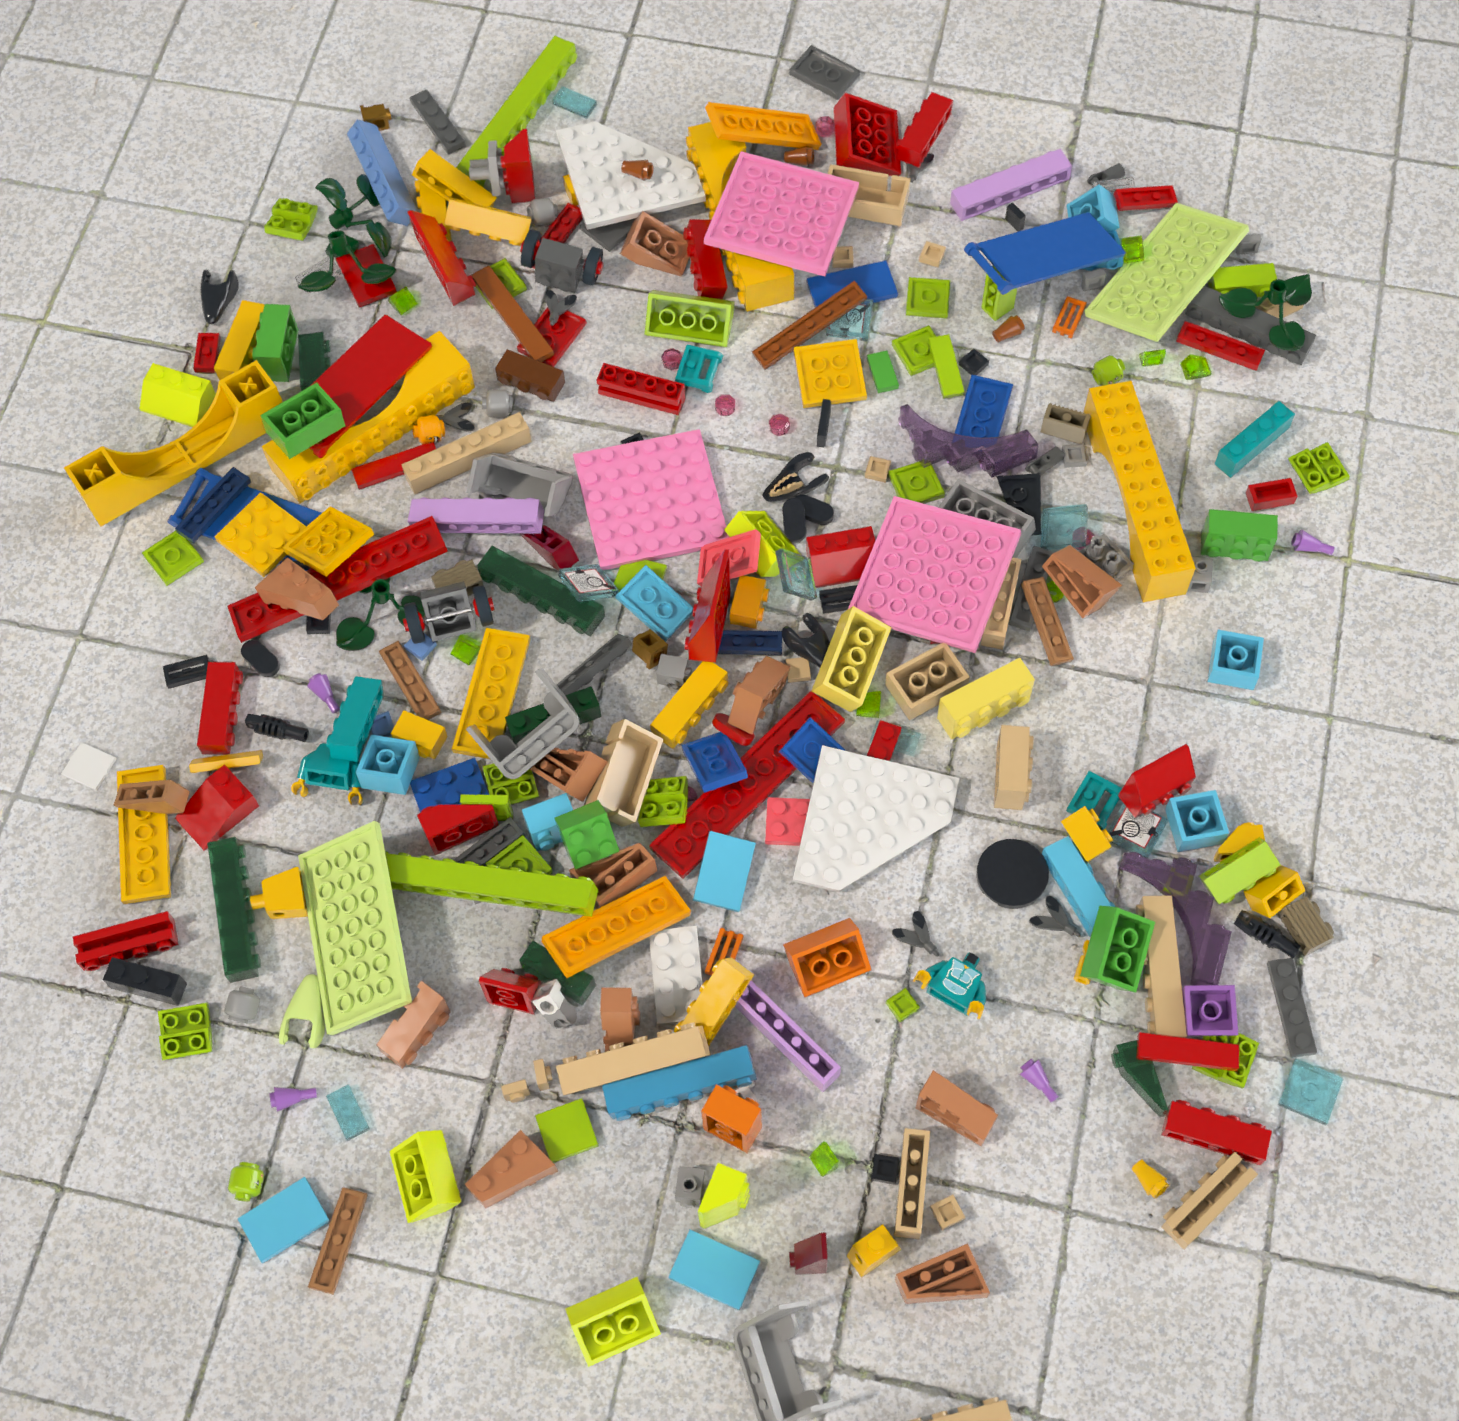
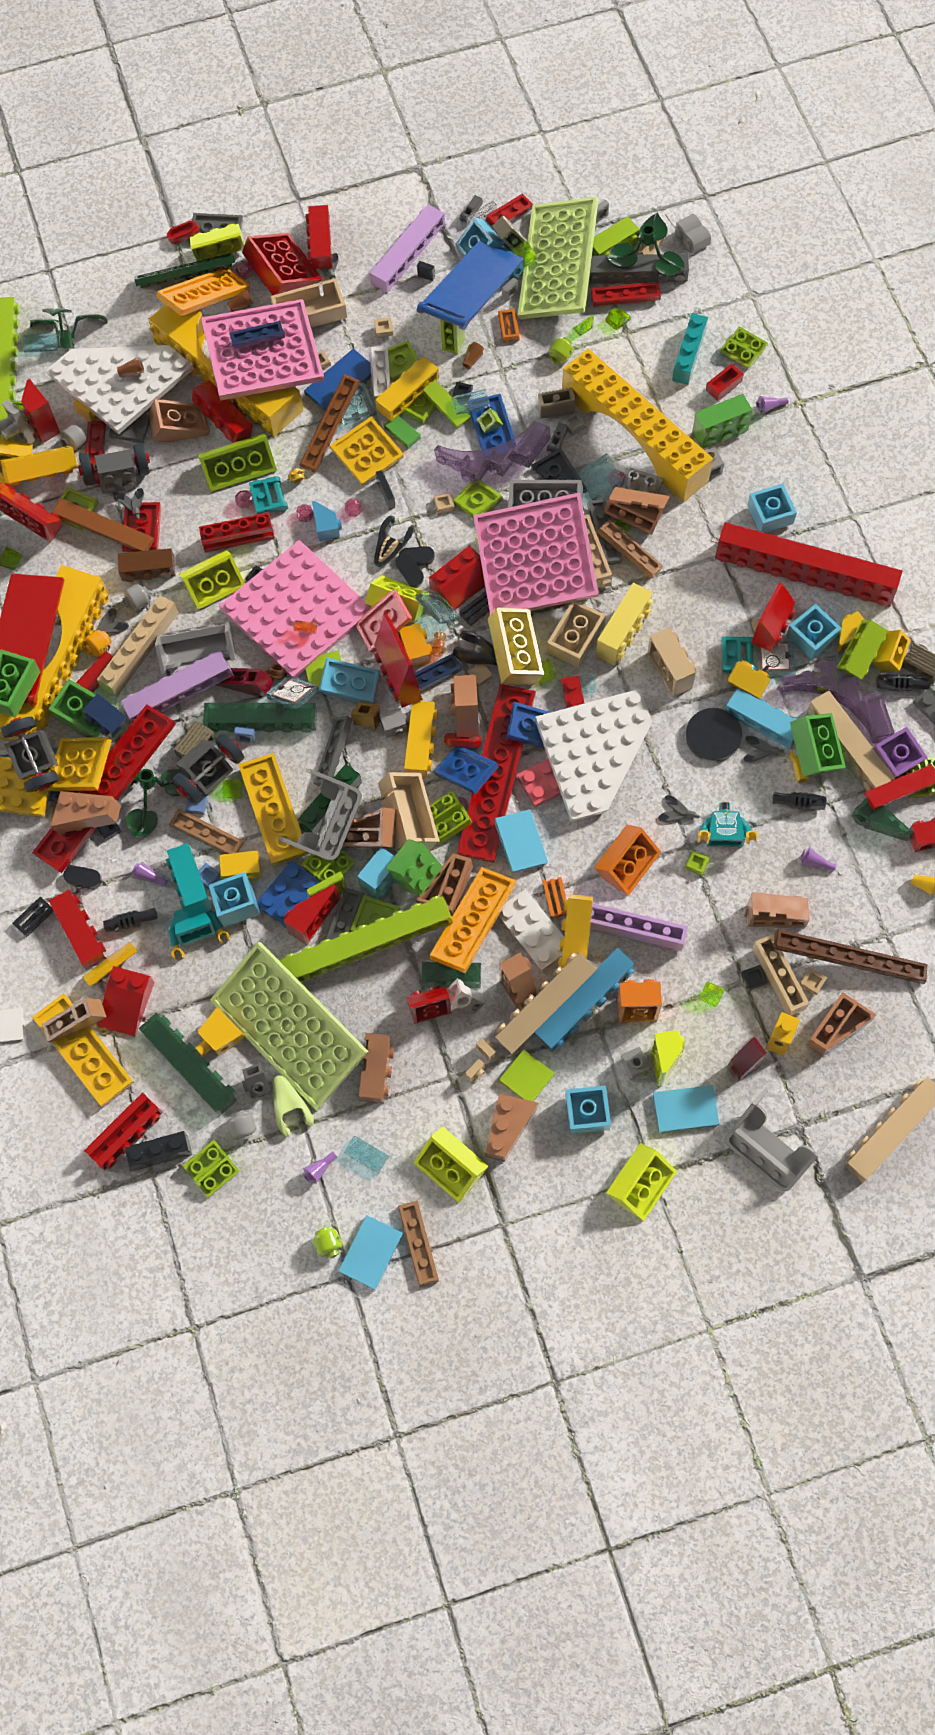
camera: 30 degrees left, 5 degrees up
none -> brick [1,716,59,793]
none -> dark green plant [30,308,108,348]
none -> bright green brick [48,679,117,738]
none -> dark blue brick [83,693,127,739]
none -> dark green plate [134,253,235,288]
none -> red tile [167,221,199,244]
none -> neon yellow slope [179,550,245,610]
none -> neon yellow slope [190,224,244,261]
none -> dark blue plate [229,321,285,350]
none -> medium blue tile [234,727,256,743]
none -> dark grey brick [242,1063,272,1099]
none -> reddish brown plate [265,664,287,680]
none -> yellow plate [288,468,305,484]
none -> clear orange pin [293,620,318,635]
none -> dark azure slope [312,501,342,541]
none -> white plate [369,347,390,399]
none -> yellow brick [375,356,439,422]
none -> clear orange pin [432,632,446,657]
none -> clear light blue tile [452,389,490,415]
none -> lime slope [477,408,503,433]
none -> dark tan brick [492,216,528,254]
none -> medium azure brick [565,1085,611,1135]
none -> light grey brick [675,214,711,253]
none -> red brick [715,522,903,607]
none -> black hinge [772,791,827,810]
none -> reddish brown tile [773,929,928,984]

